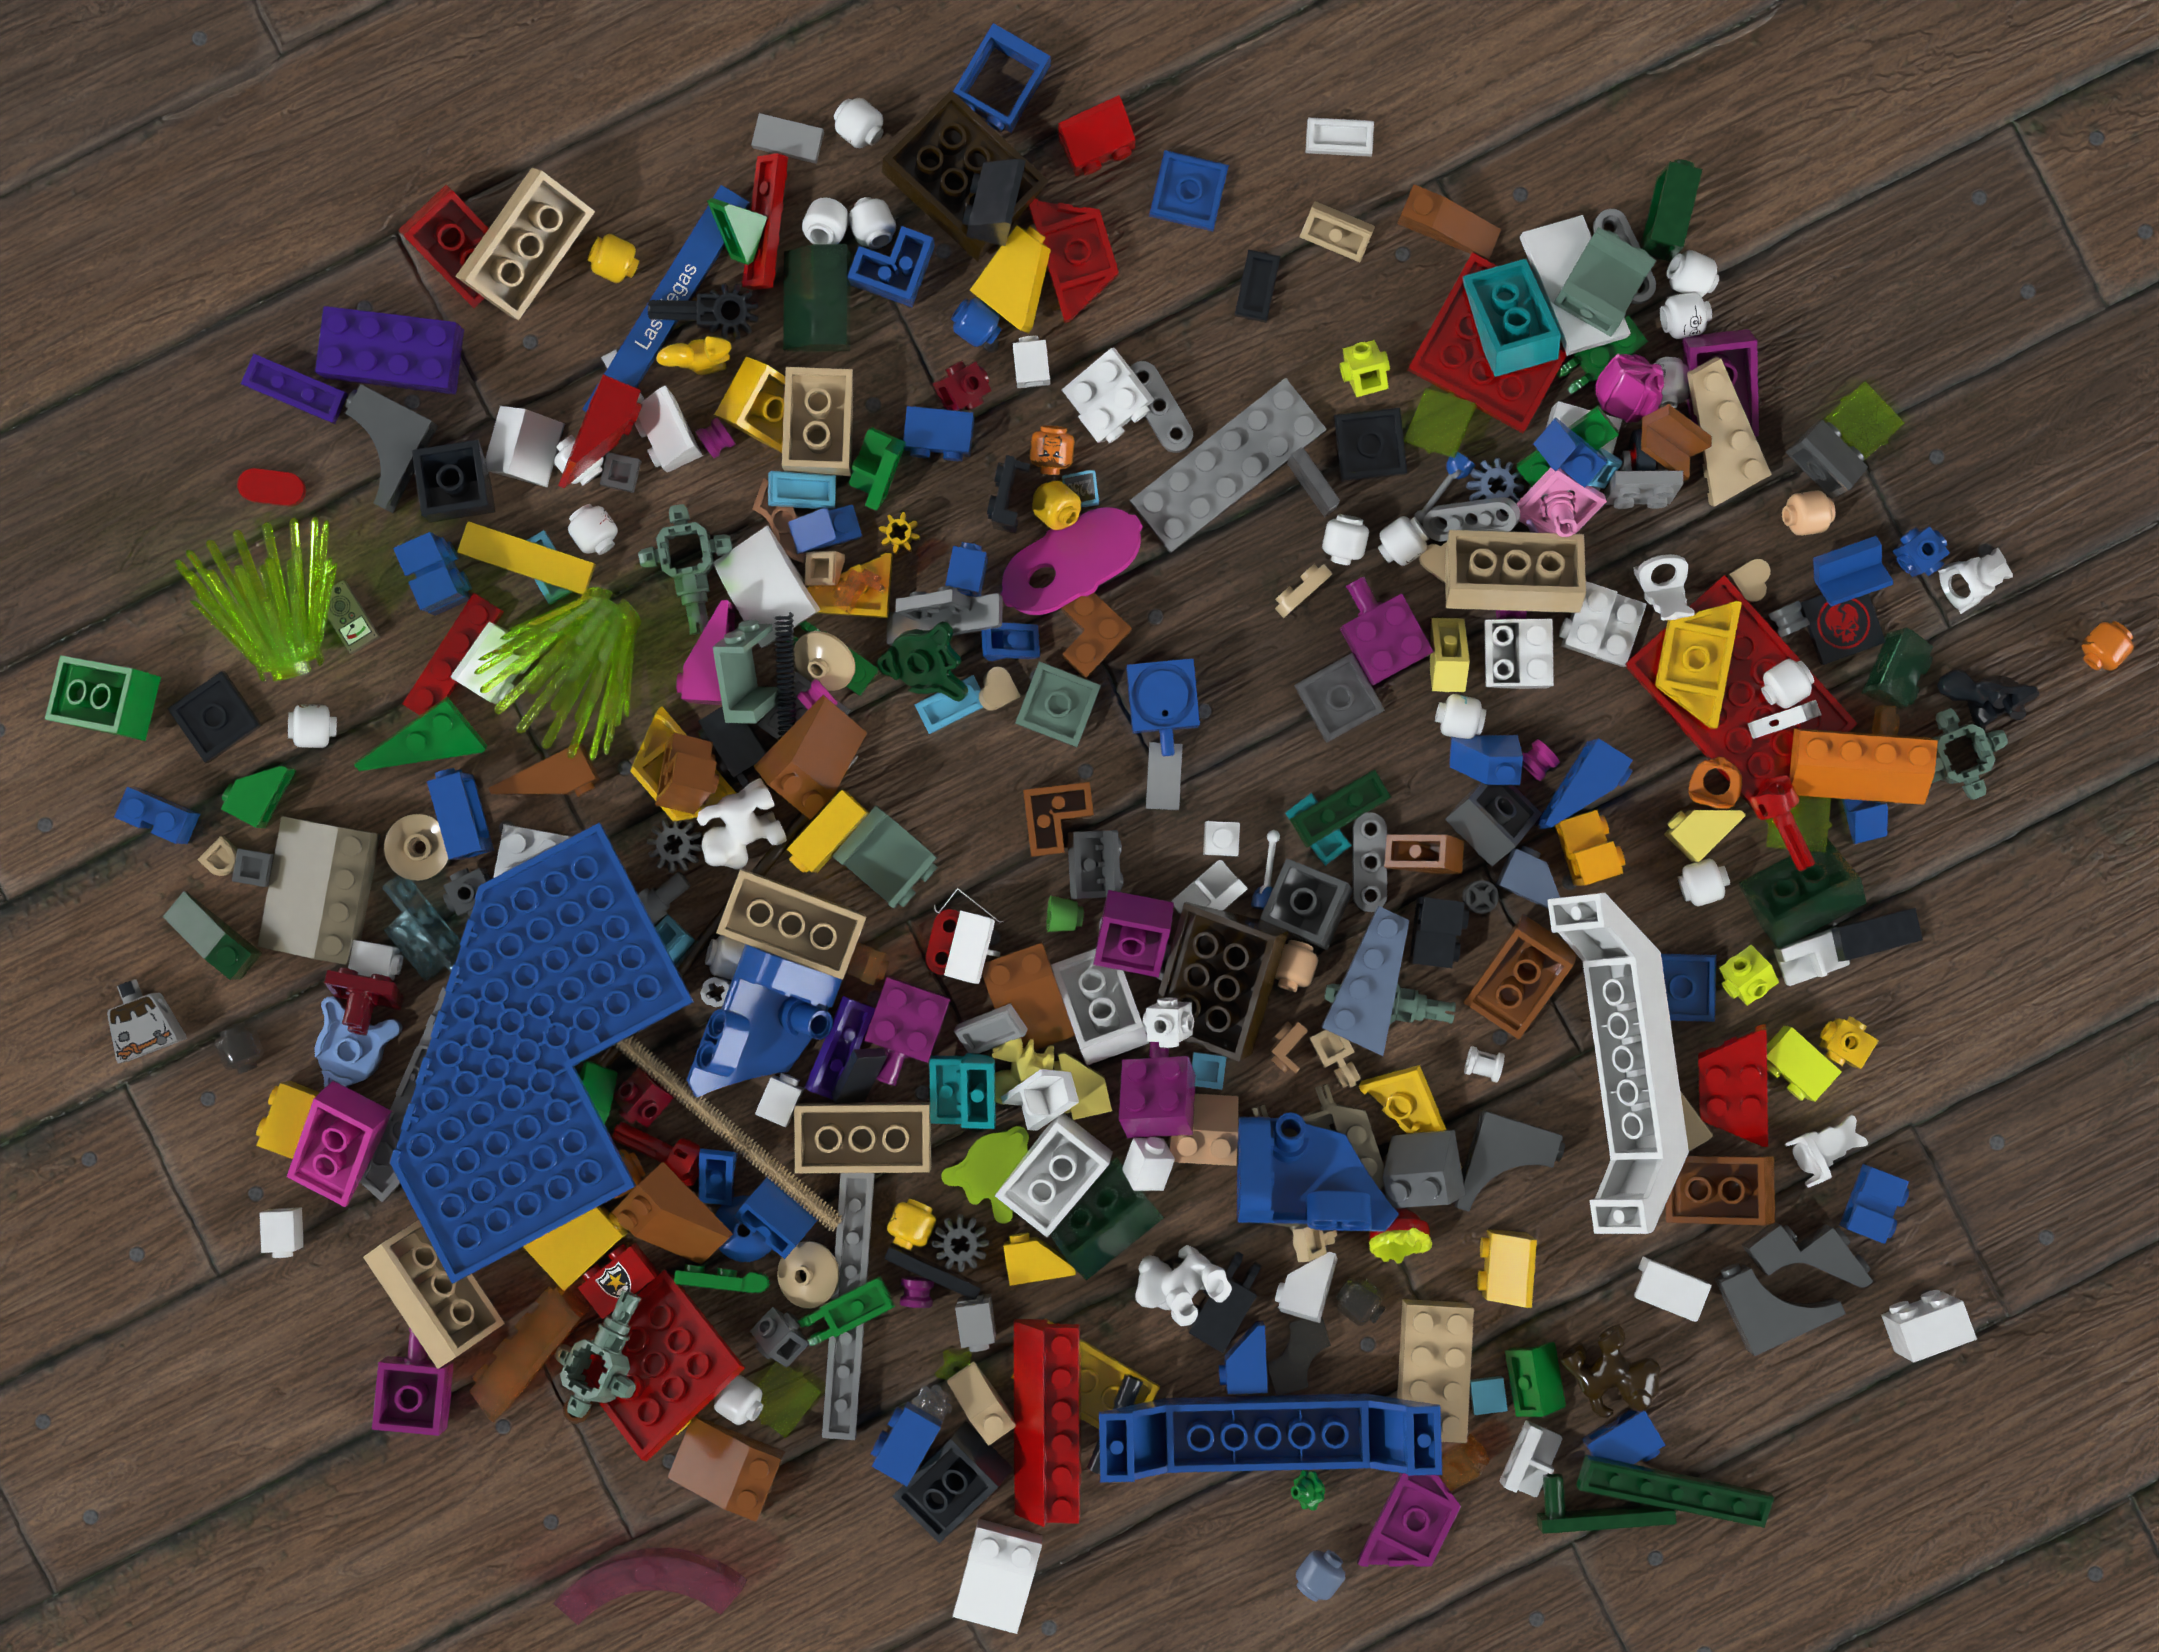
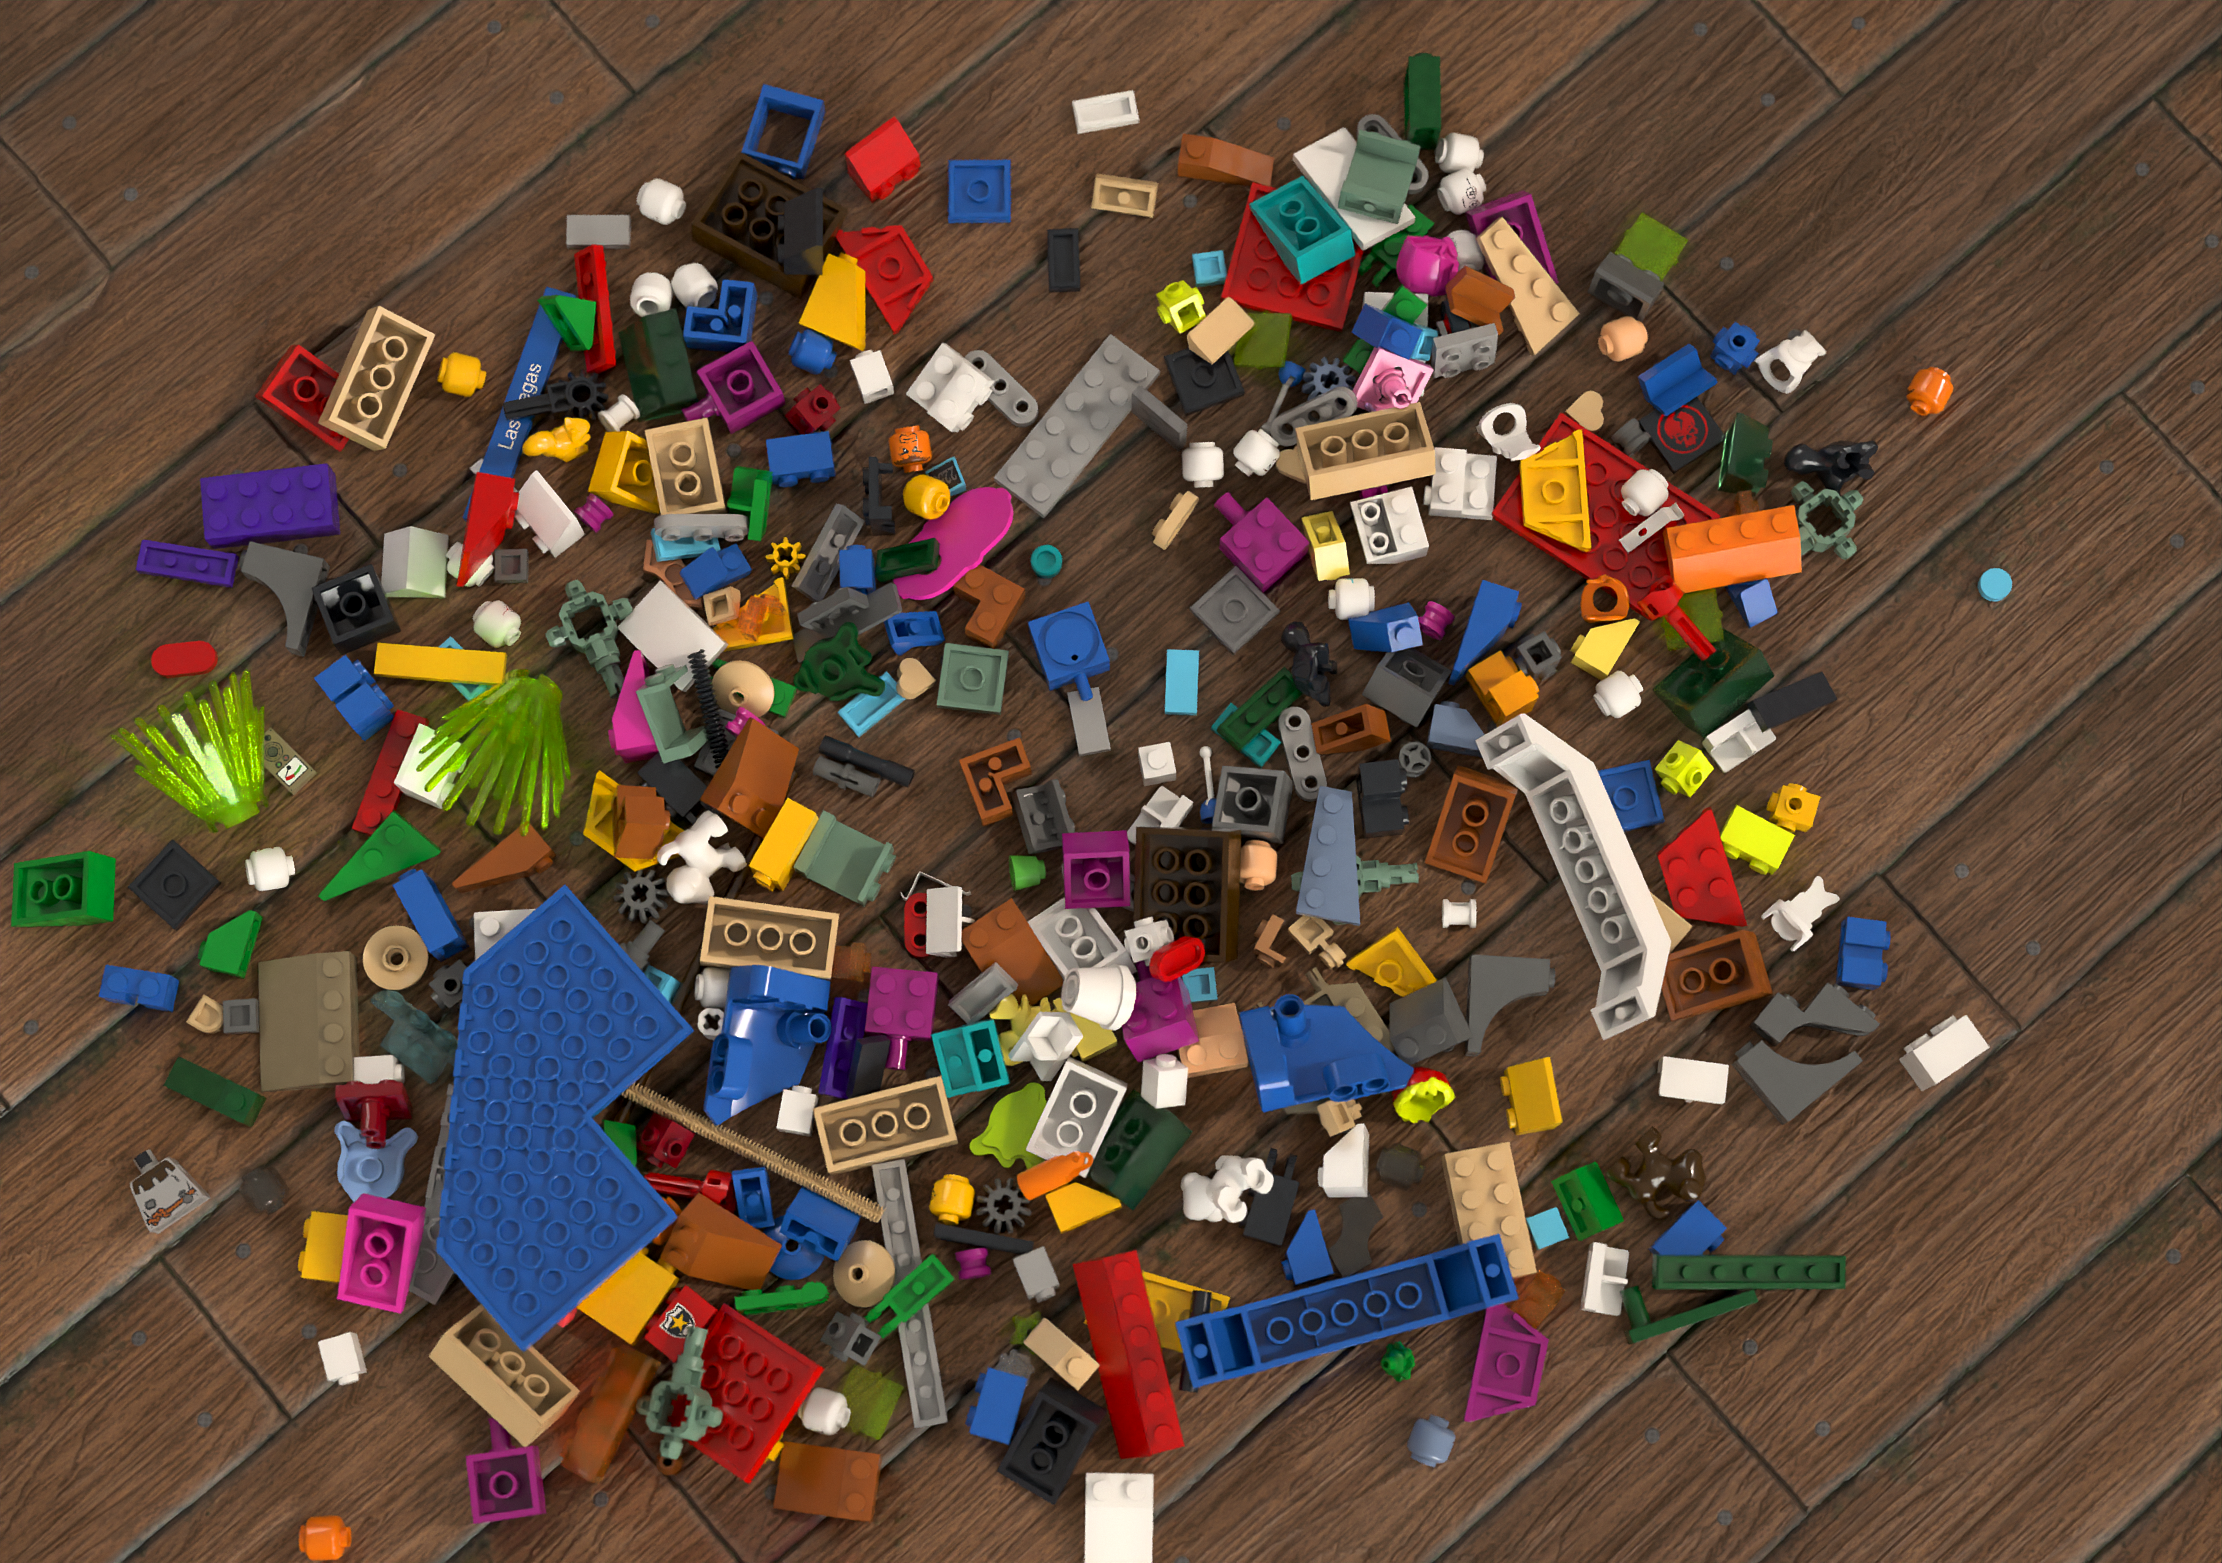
camera: 15 degrees left, 10 degrees down
none -> orange head [299,1515,351,1560]
none -> white bush [598,394,640,432]
none -> light grey plate [654,514,749,541]
none -> magenta brick [682,341,786,434]
none -> light grey plate [792,504,865,602]
none -> dark grey pin [813,756,880,798]
none -> black piece [818,735,915,788]
none -> dark green tile [875,538,940,582]
none -> orange piece [1017,1151,1093,1201]
none -> teal tile [1030,545,1062,579]
none -> white piece [1061,964,1136,1030]
none -> red tile [1149,936,1205,982]
none -> medium azure tile [1165,649,1199,715]
none -> tan slope [1187,297,1255,364]
none -> medium azure tile [1192,250,1227,287]
none -> black animal [1281,621,1338,707]
none -> dark grey brick [1513,631,1562,681]
none -> medium azure tile [1978,568,2012,602]

